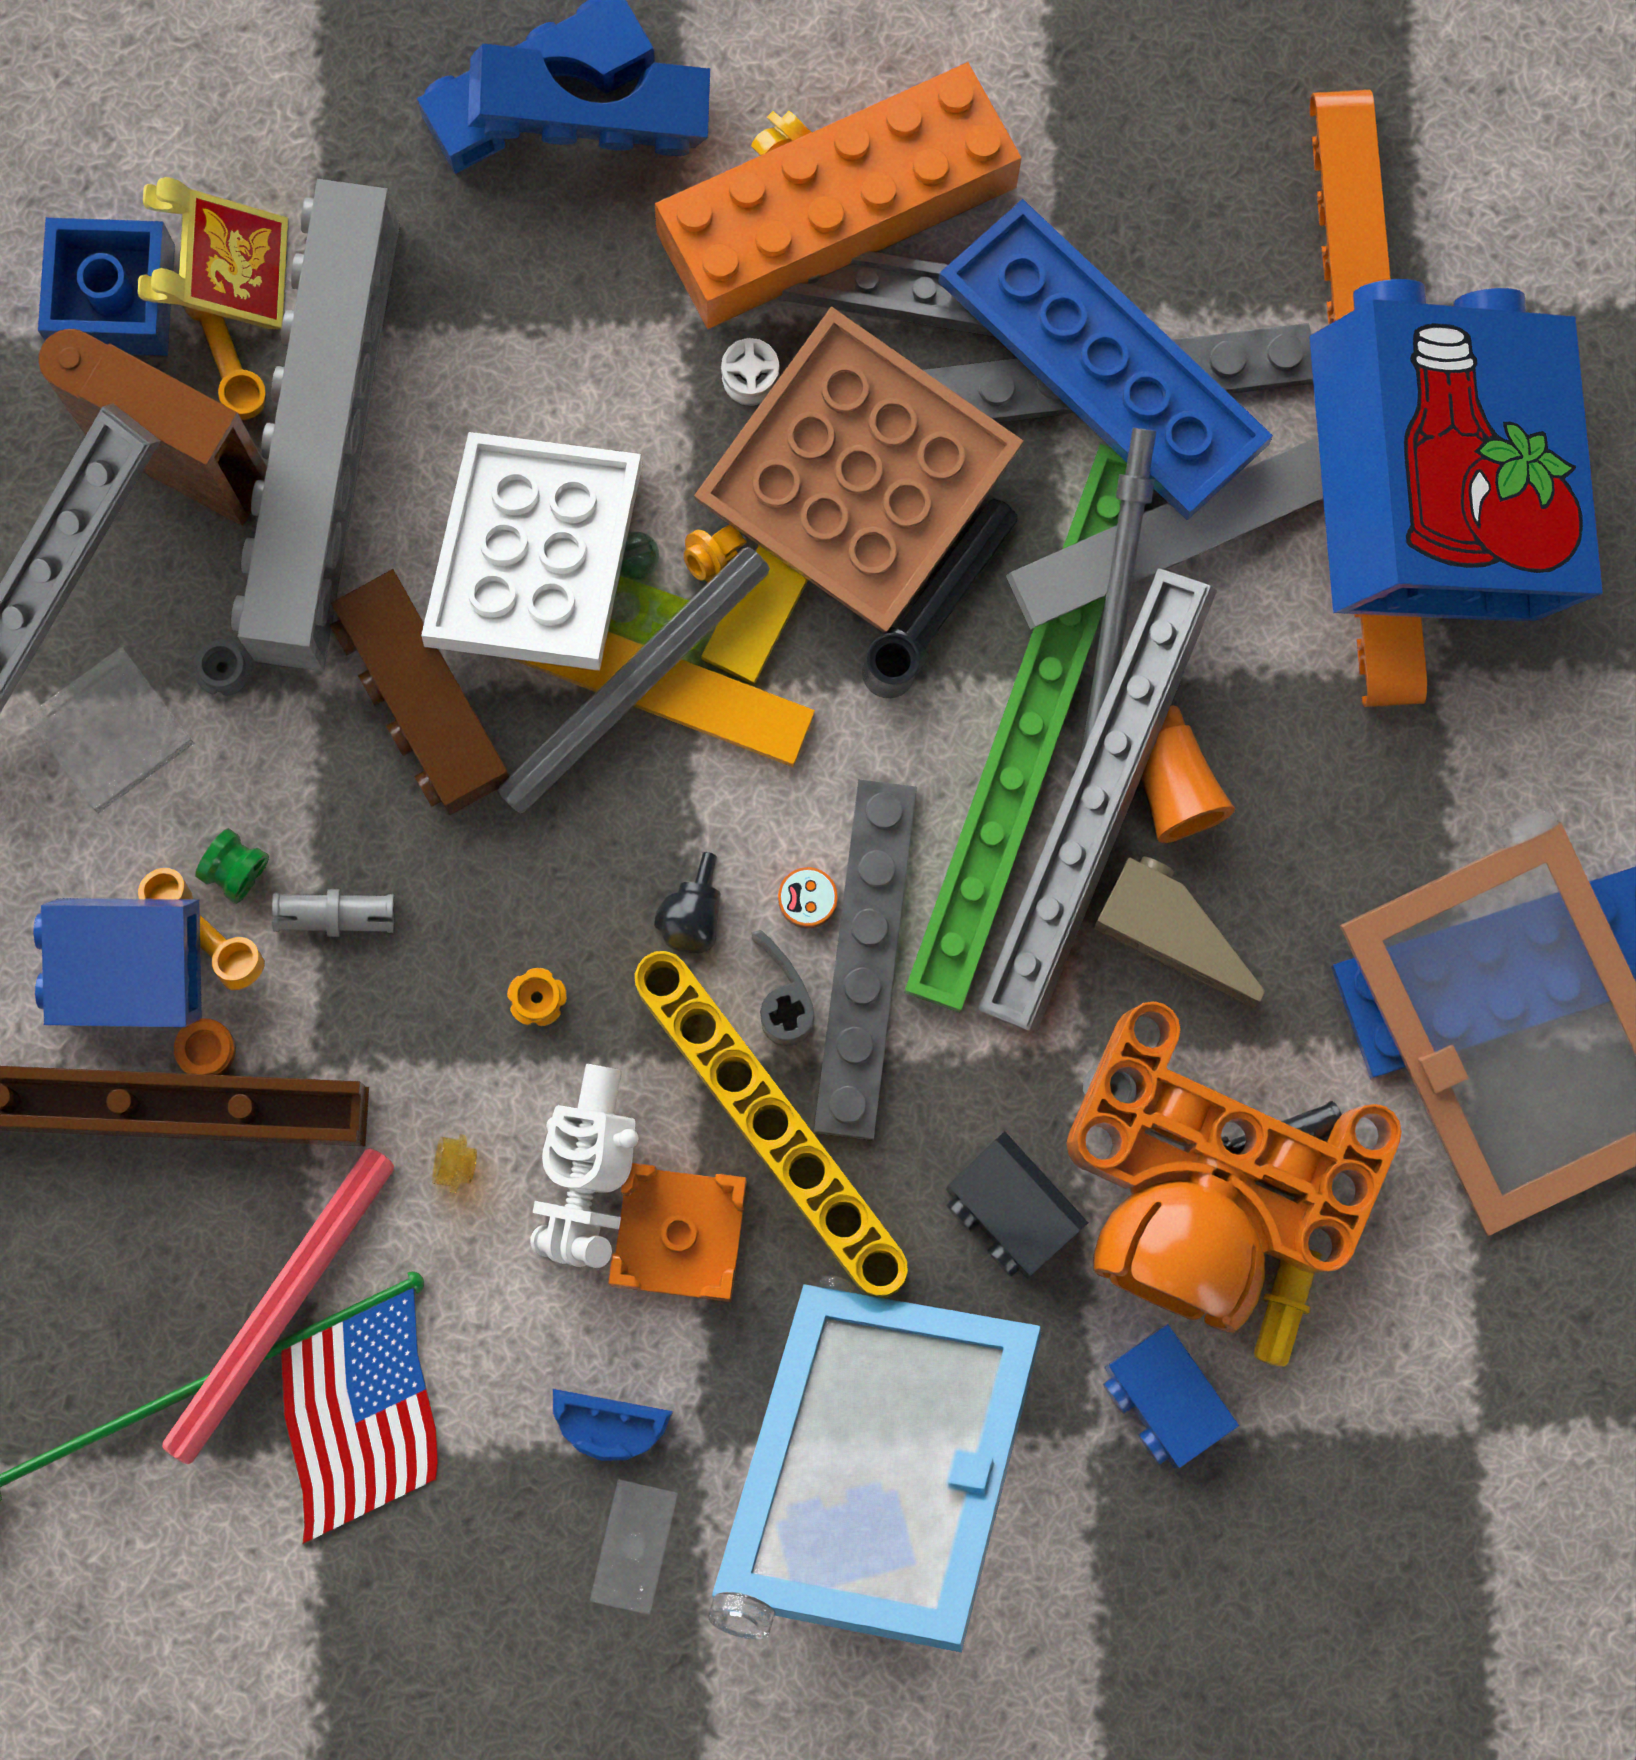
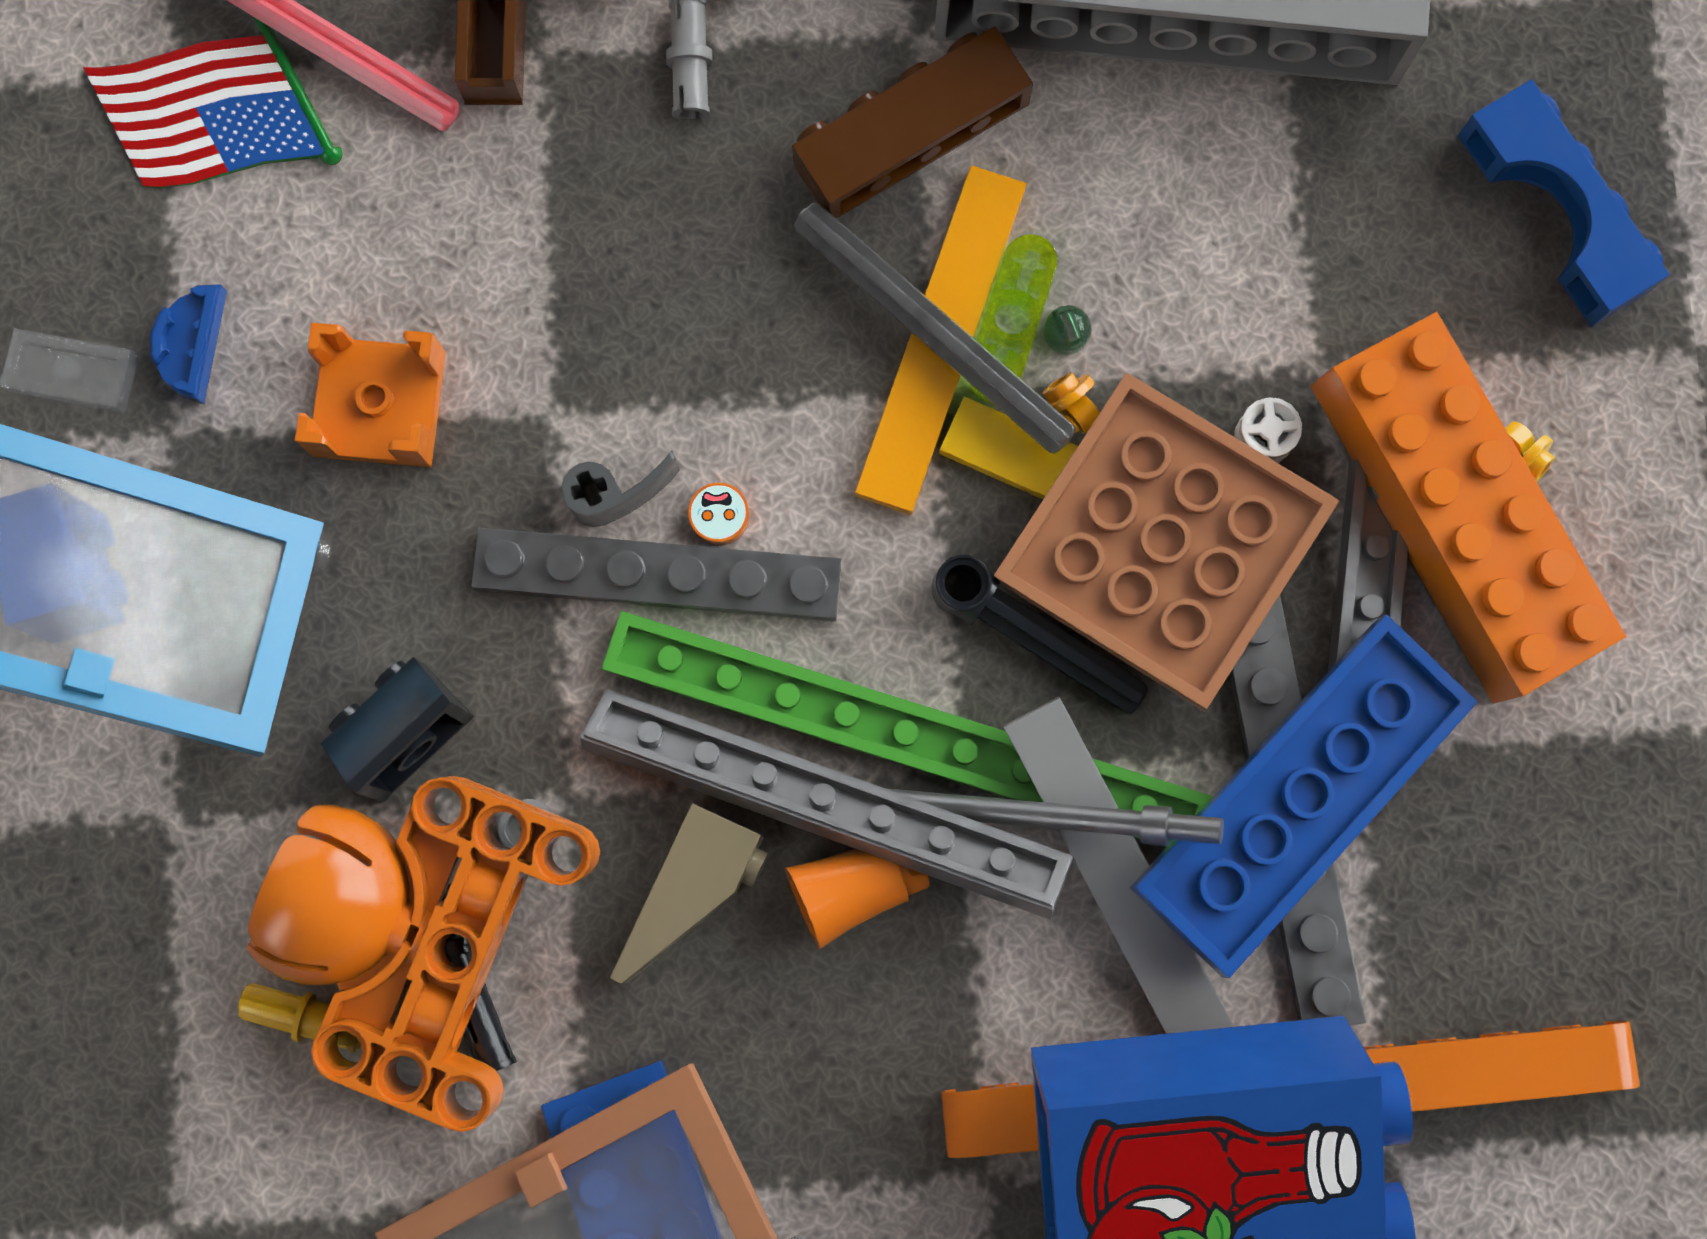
camera: 90 degrees right, 0 degrees up
white plate [421,432,642,670] -> none
clear yellow plate [432,1134,477,1193] -> none
blue arch [468,43,710,156] -> none
light orange plate [507,968,567,1026] -> none
white torso [530,1064,639,1268] -> none
yellow beam [635,951,908,1298] -> none
black piece [654,852,721,953] -> none
blue brick [1103,1324,1239,1468] -> none

